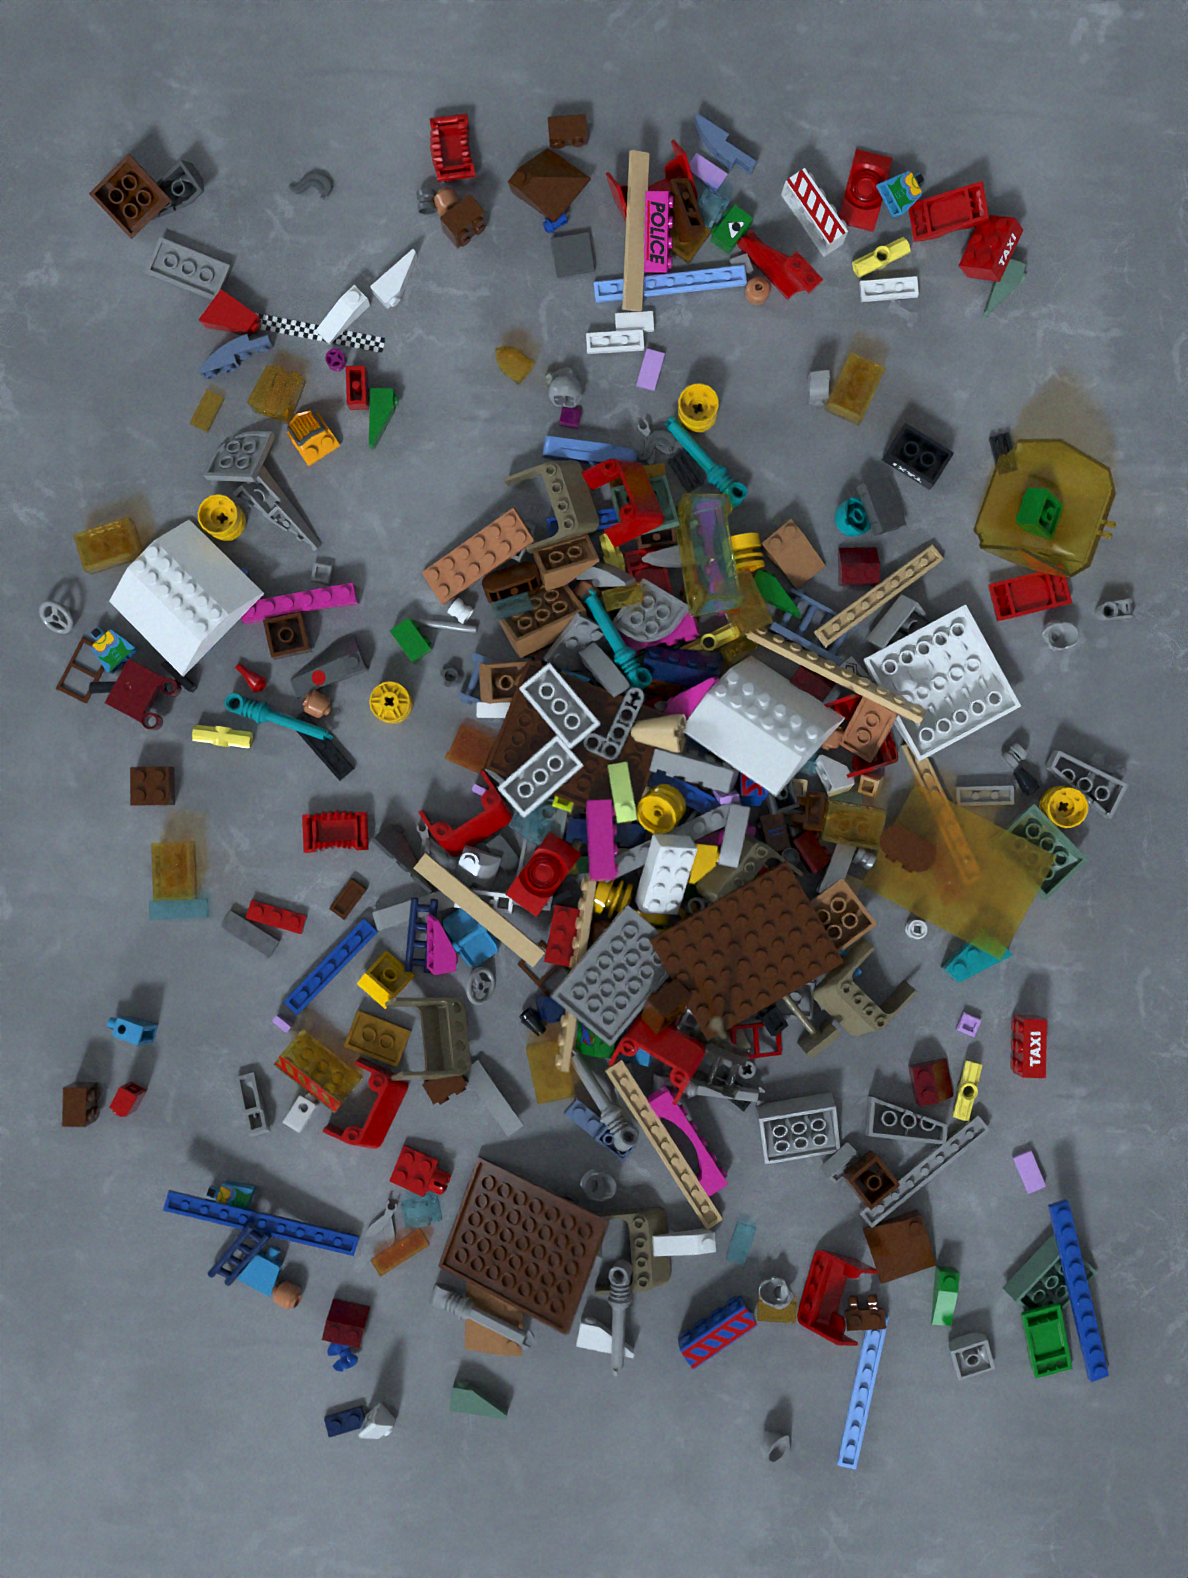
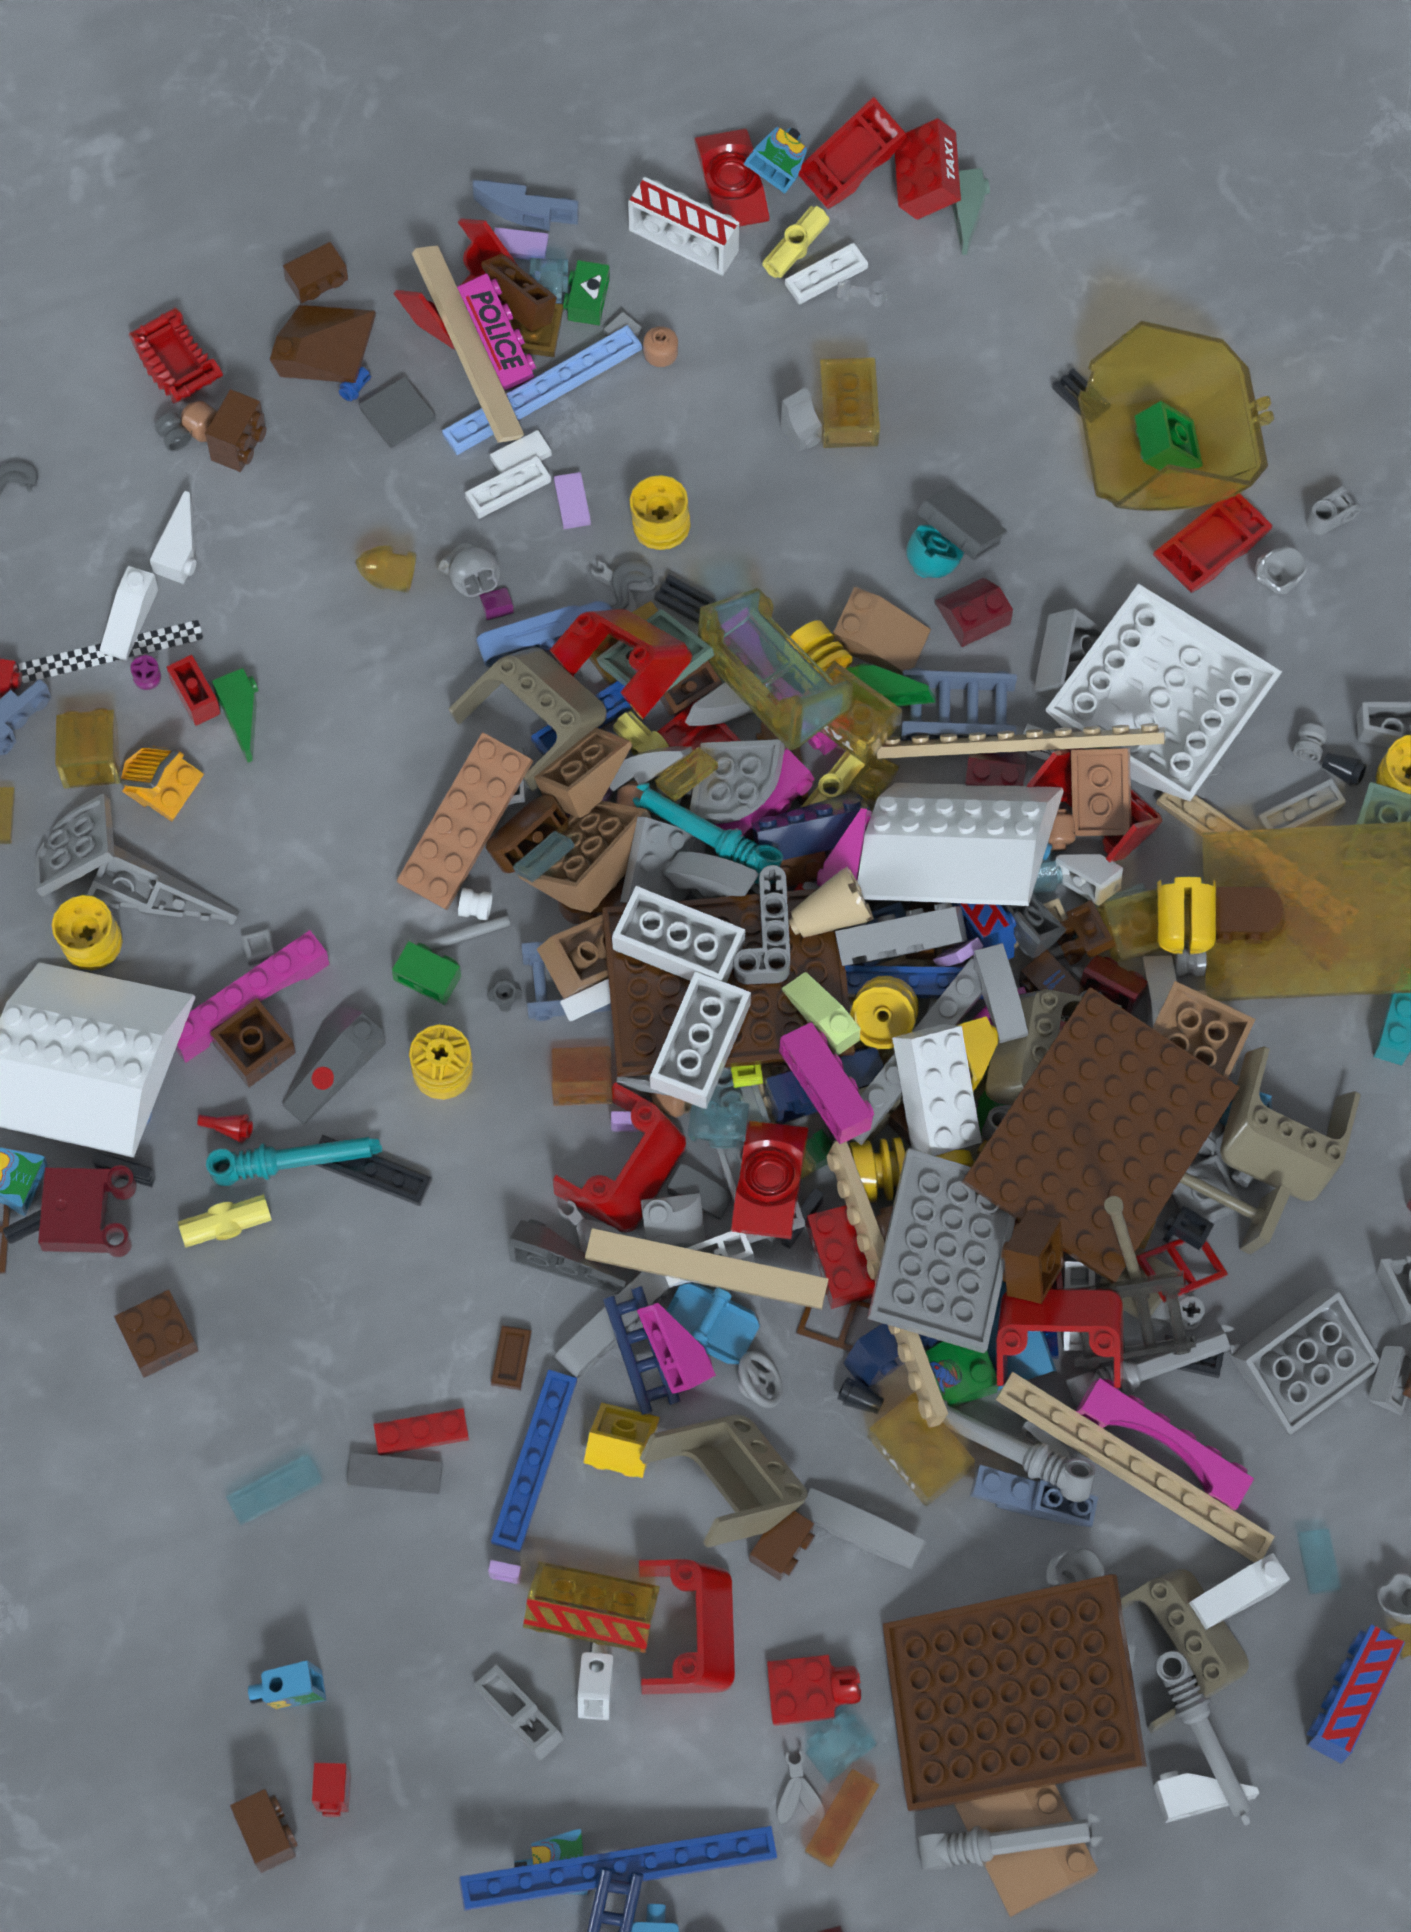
camera: 25 degrees left, 20 degrees down
clear yellow brick [151,841,197,901] -> none
red piece [301,810,369,853] -> none
nougat head [302,690,332,719] -> none
pearl gold plate [344,1010,412,1067] -> none
teal piece [665,416,748,508] -> none
red piece [737,230,824,300] -> none
tan tile [814,544,944,648] -> none
tan slope [857,772,884,798] -> none
black brick [881,423,954,490] -> none
white wheel [905,919,927,939] -> none
none -> yellow cylinder [1157,877,1216,955]

